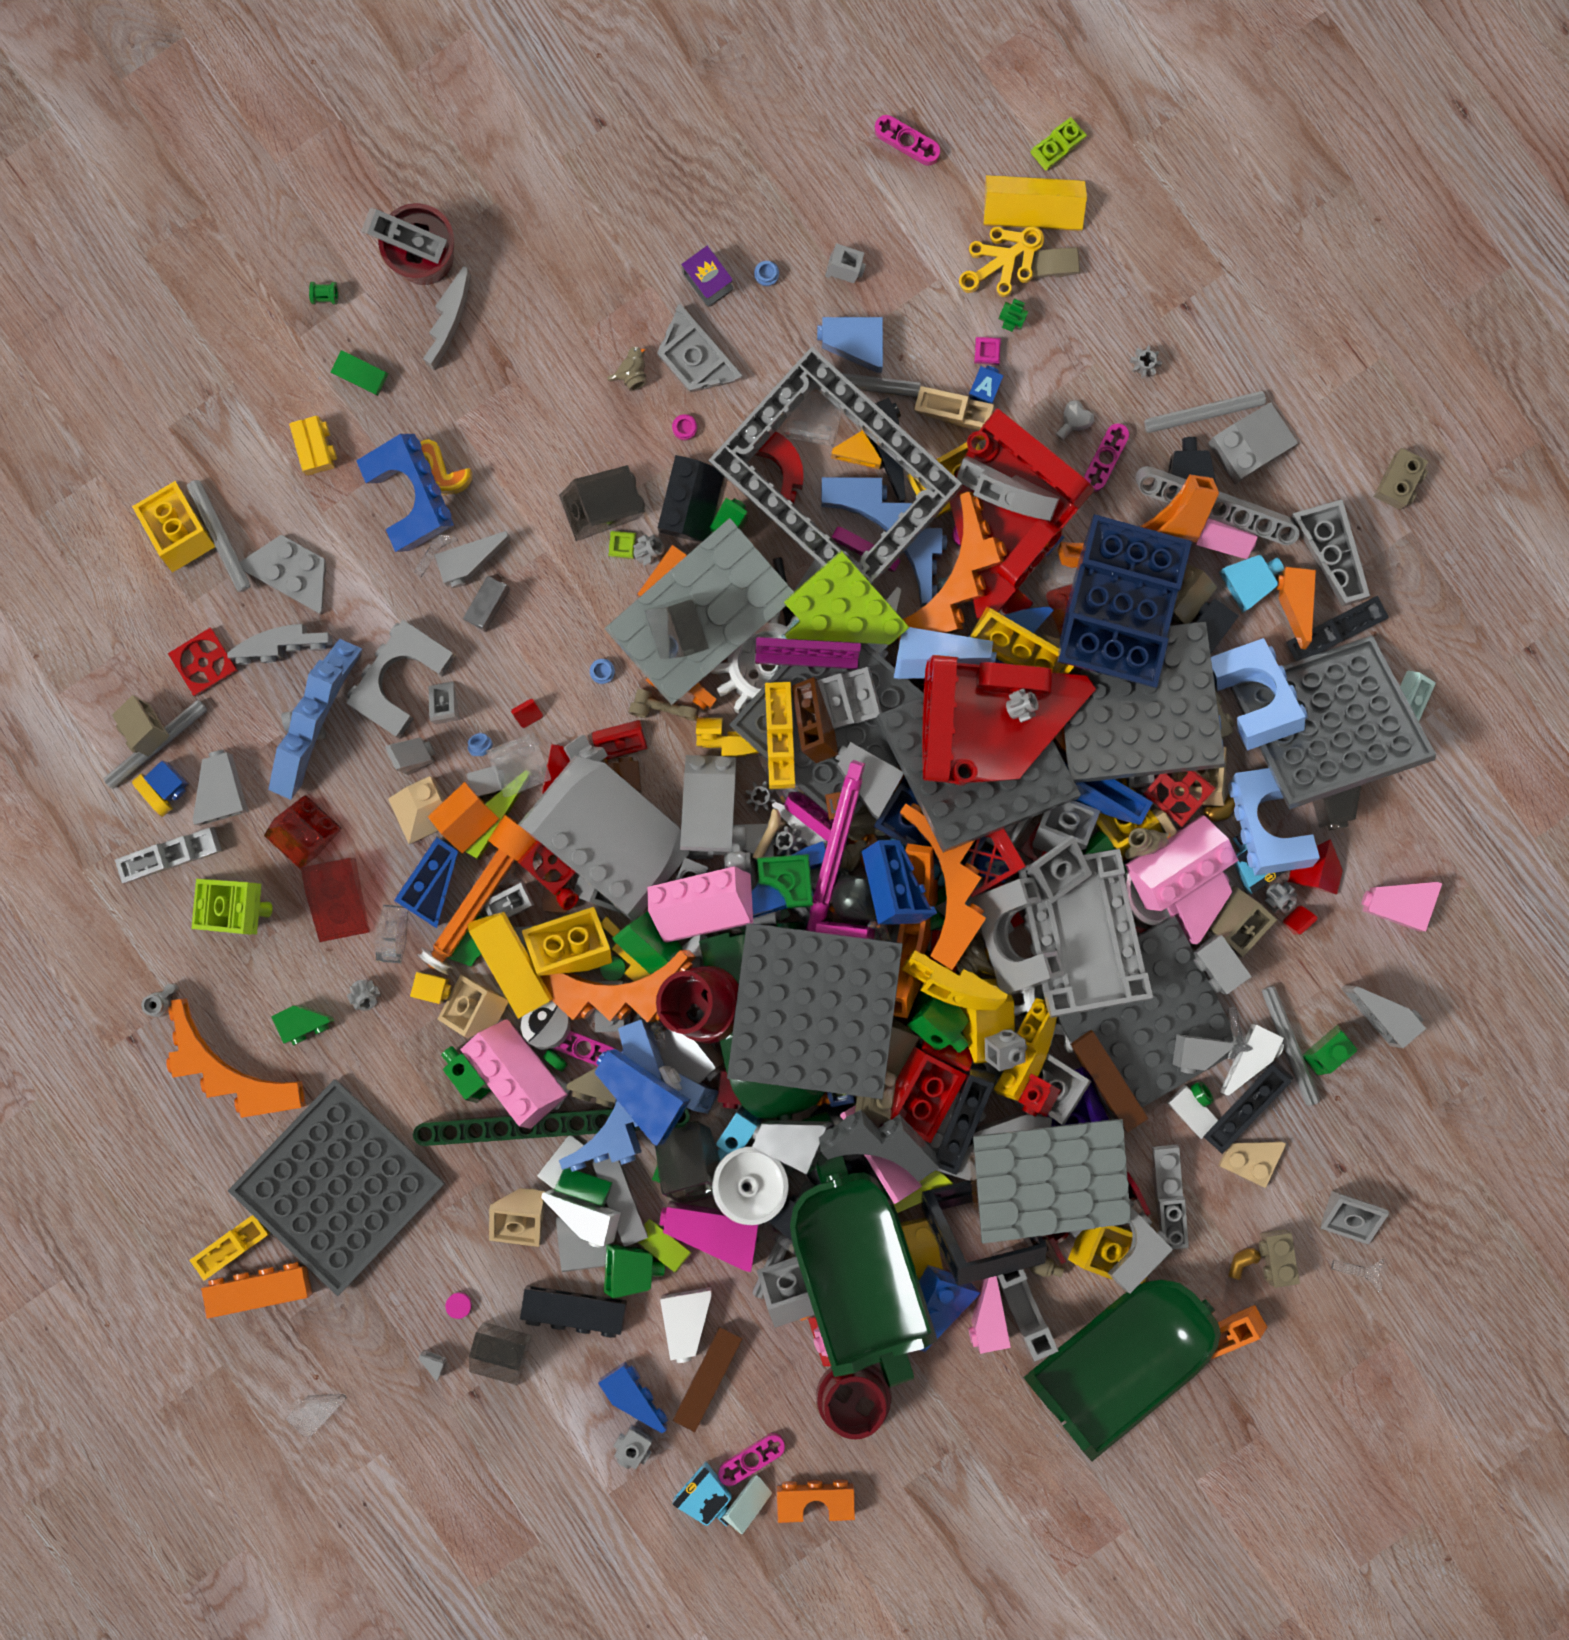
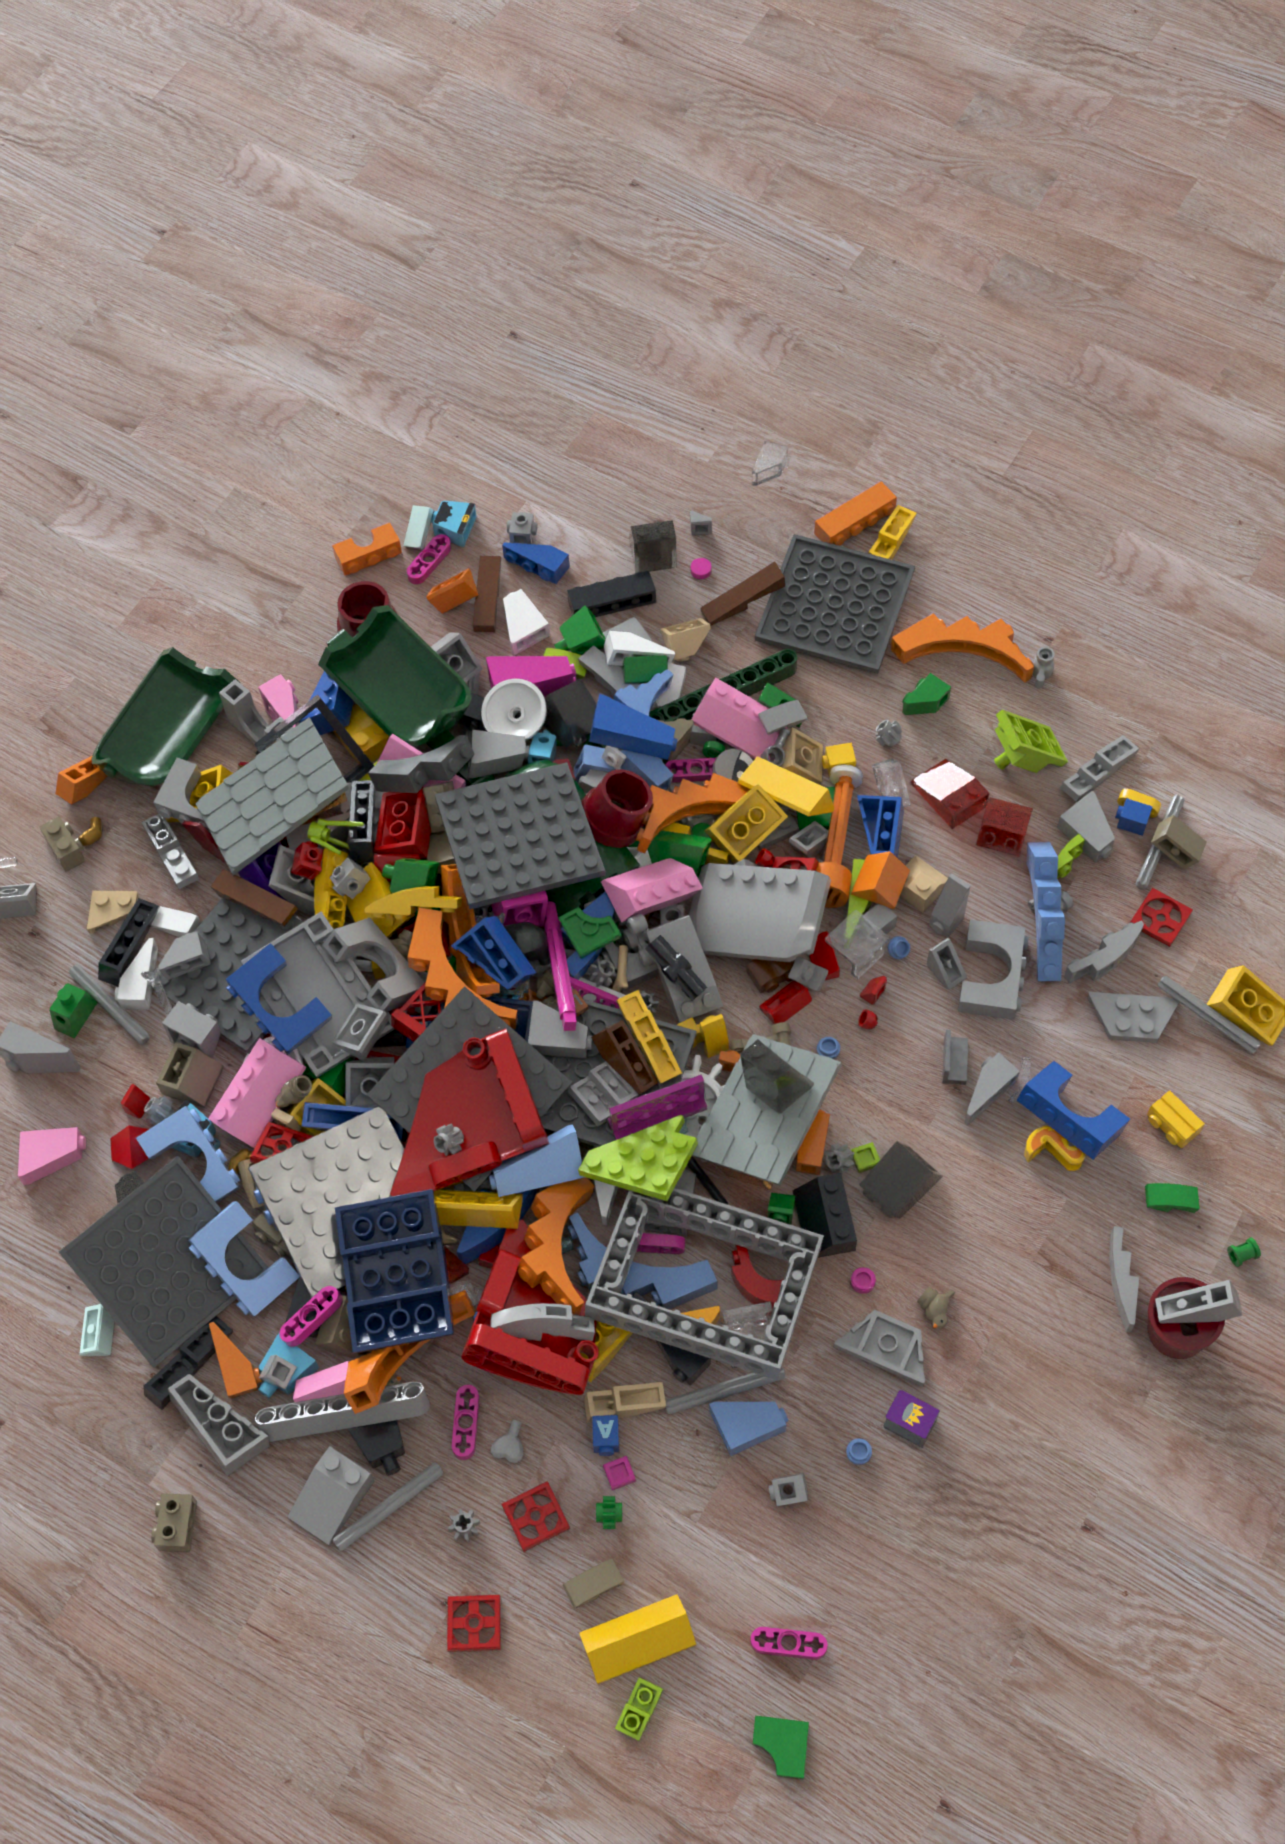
camera: 160 degrees right, 25 degrees down
yellow plant [959,227,1044,297] -> none
bright pink slope [1167,871,1232,944] -> none
green tile [1191,1081,1214,1107] -> none
none -> blue arch [226,943,332,1055]
none -> light grey slope [259,1355,297,1389]
none -> dark pink beam [279,1286,343,1347]
none -> lime plant [307,818,364,855]
none -> orange slope [426,568,478,614]
none -> red piece [447,1595,501,1652]
none -> red piece [501,1481,570,1552]
none -> black piece [645,935,708,1001]
none -> reddish brown slope [700,561,785,626]
none -> green tile [752,1715,809,1780]
none -> light grey slope [758,700,808,735]
none -> flat silver bar [761,728,791,767]
none -> red hinge [858,1009,878,1030]
none -> lime slope [1057,834,1085,878]

